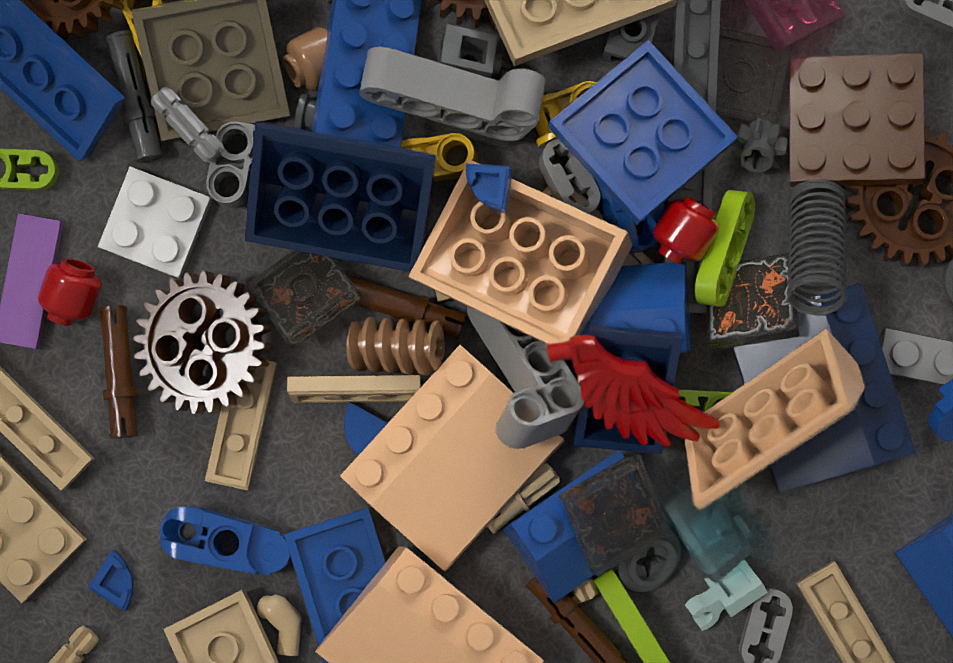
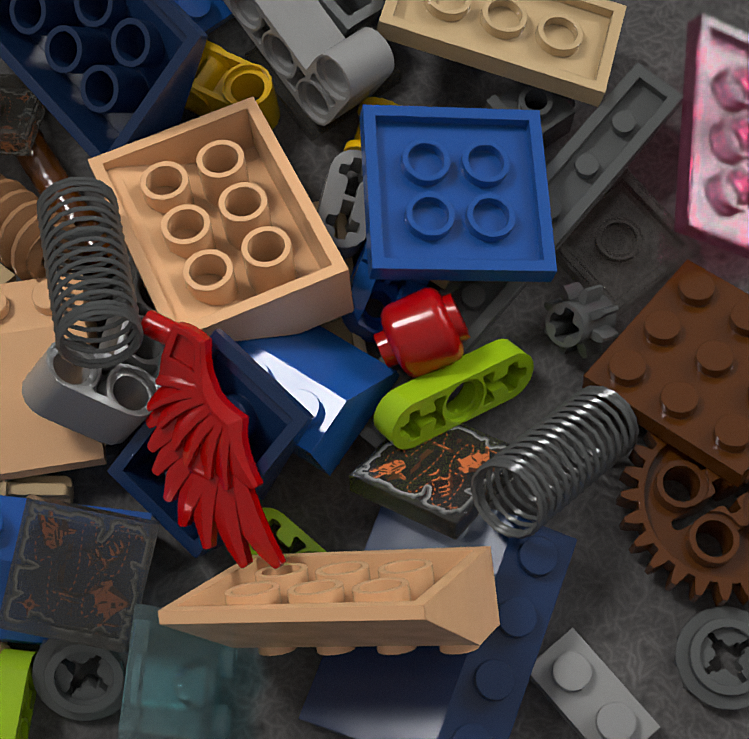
camera: 35 degrees right, 15 degrees down
blue tile [466,164,512,214] -> none
none -> dark grey piece [37,176,143,369]

